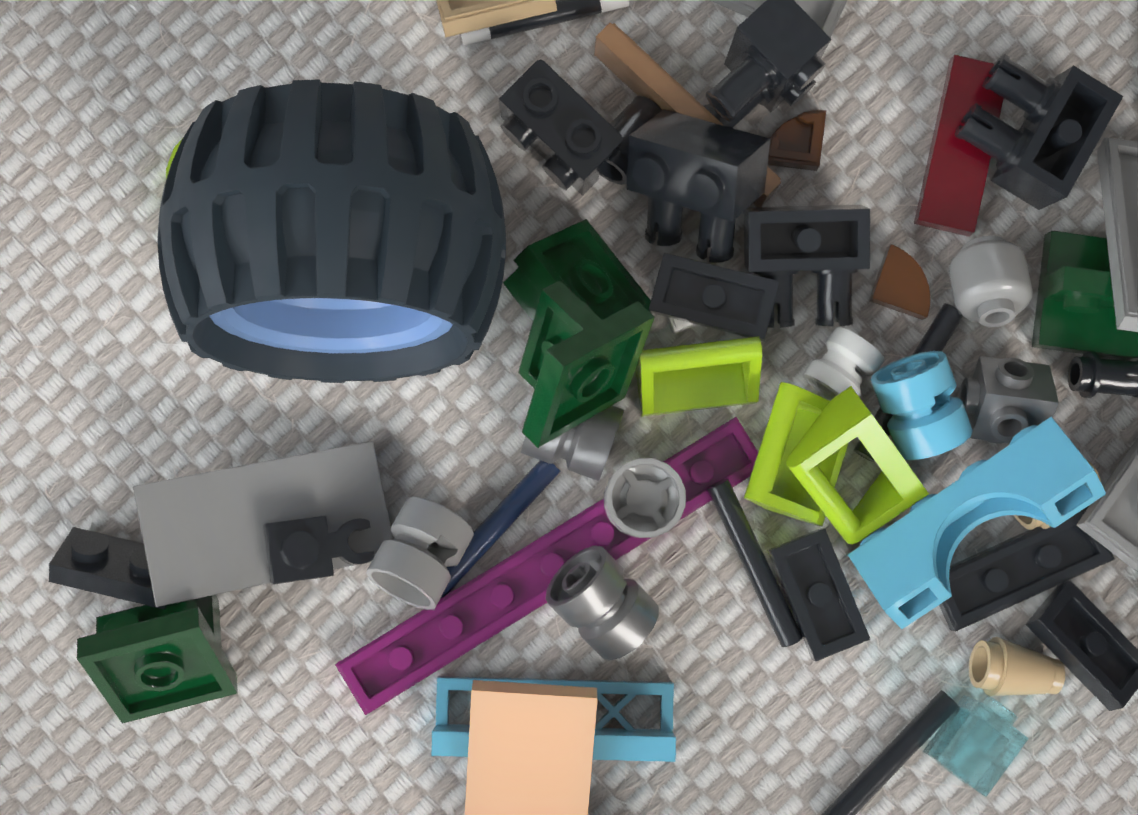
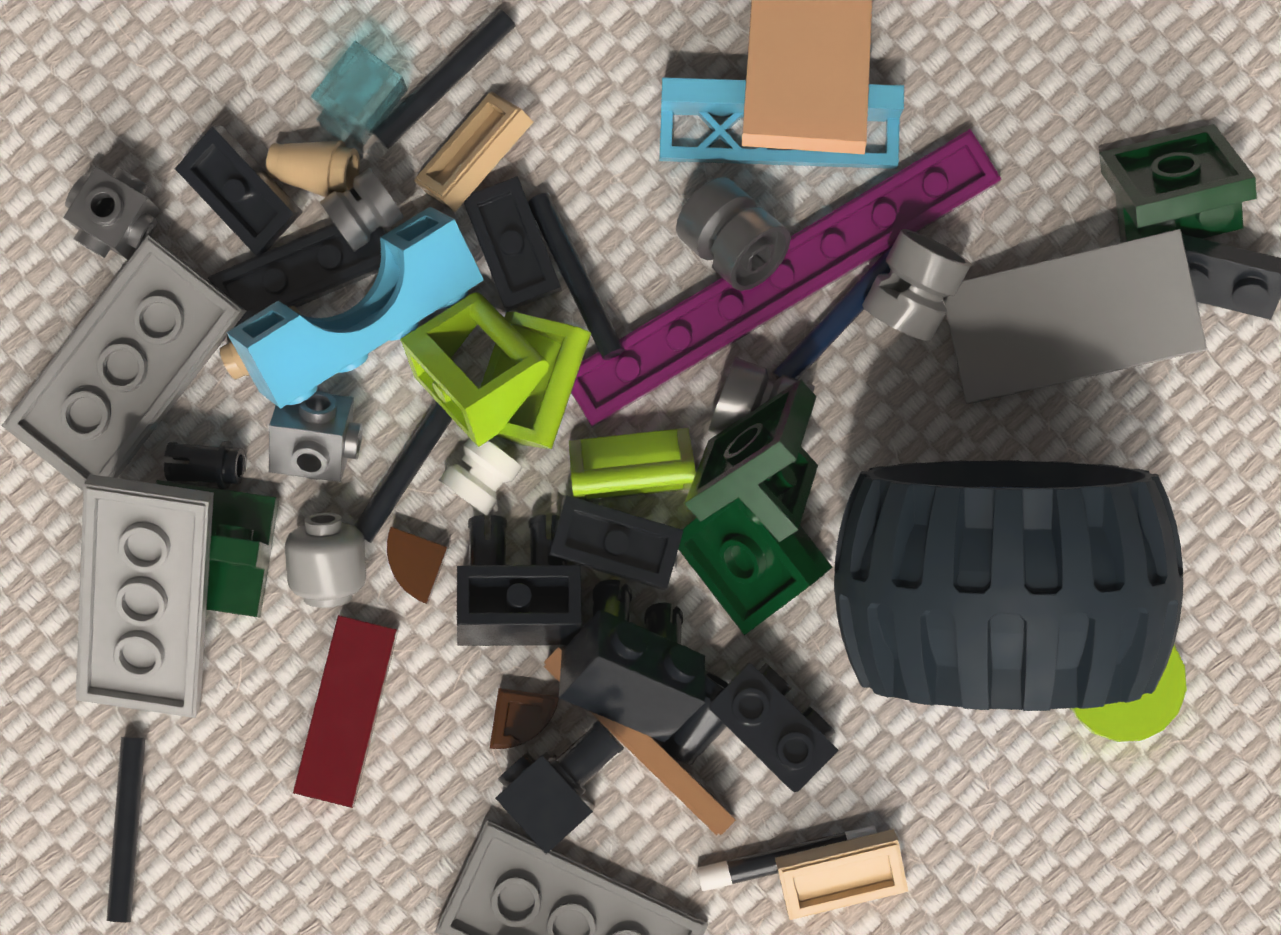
camera: 175 degrees left, 0 degrees up
black plate [263,515,374,585] -> none
light grey wheel [604,458,686,538] -> none
medium azure wheel [870,351,973,460] -> none
black brick [955,54,1124,210] -> none
none -> flat silver wheel [320,167,404,252]
none -> tan tile [414,92,533,212]

